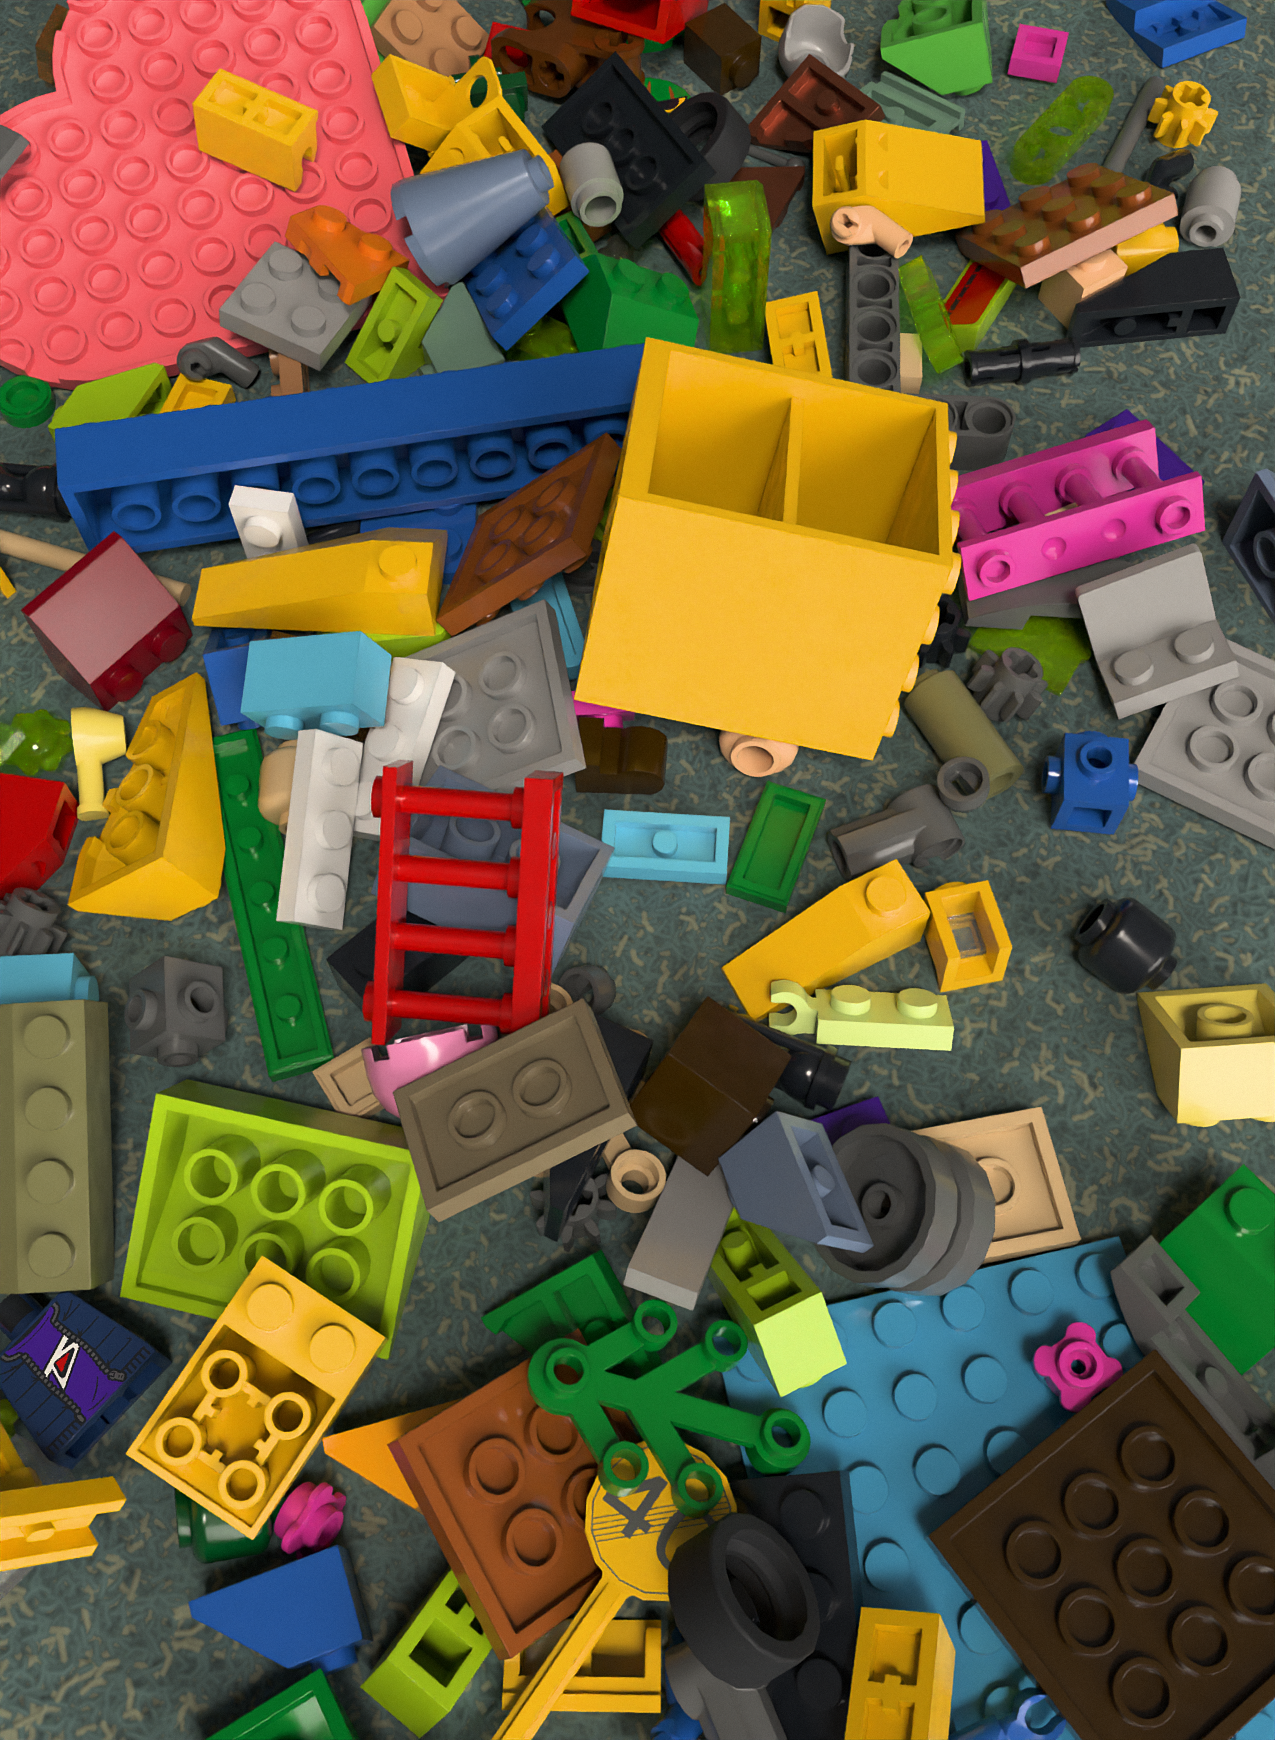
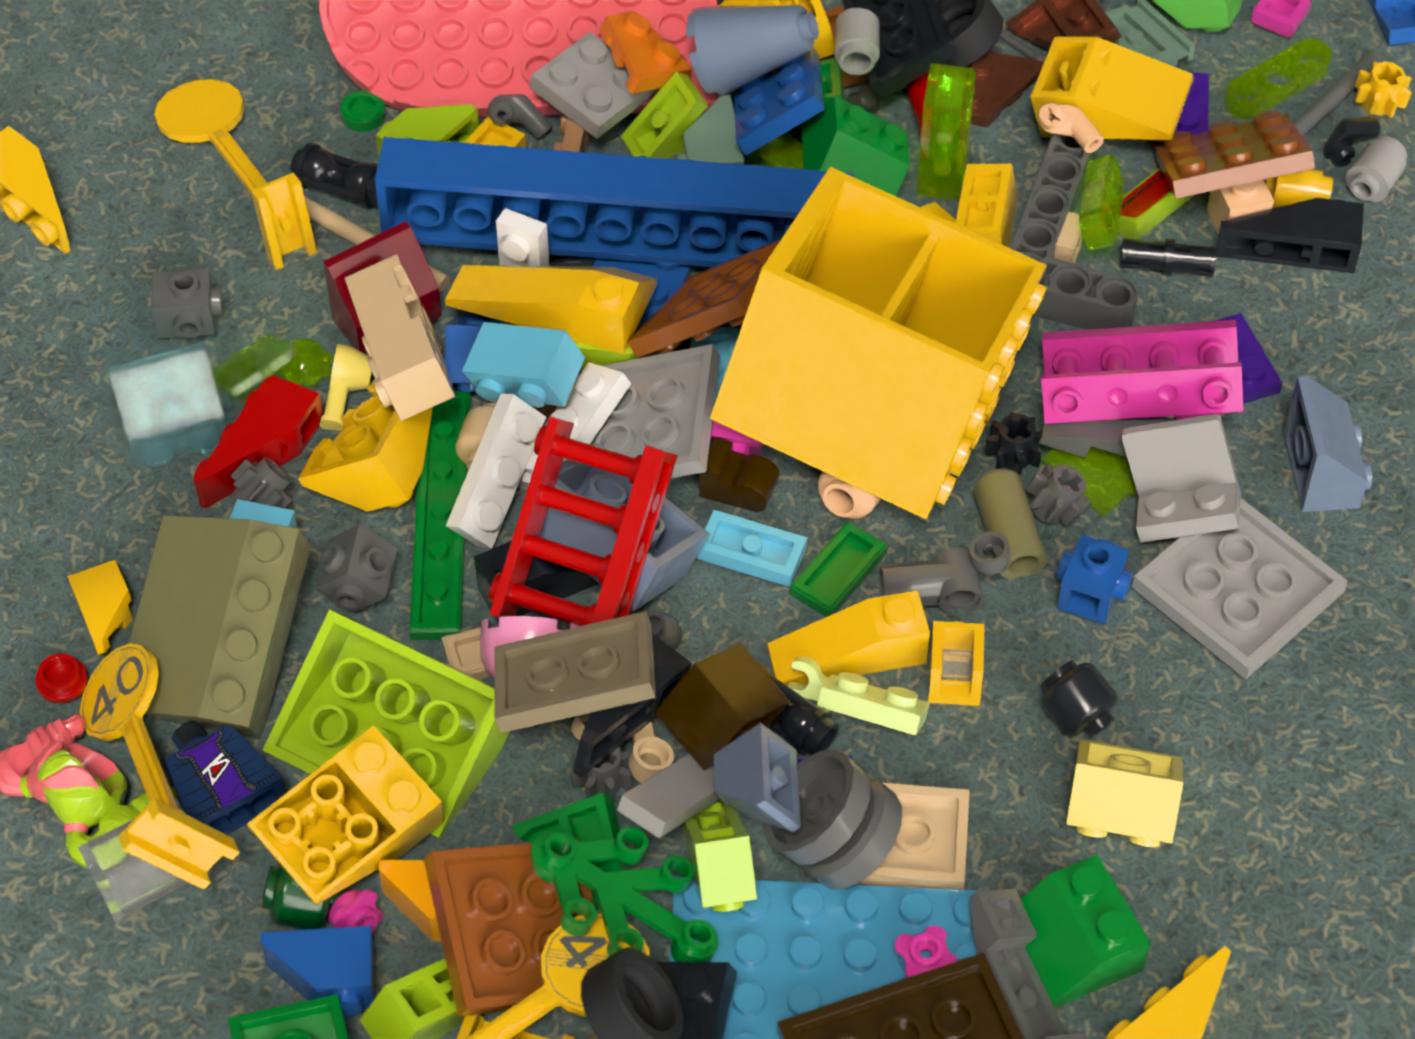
camera: 15 degrees right, 10 degrees down
none -> tan wedge [345,254,455,421]

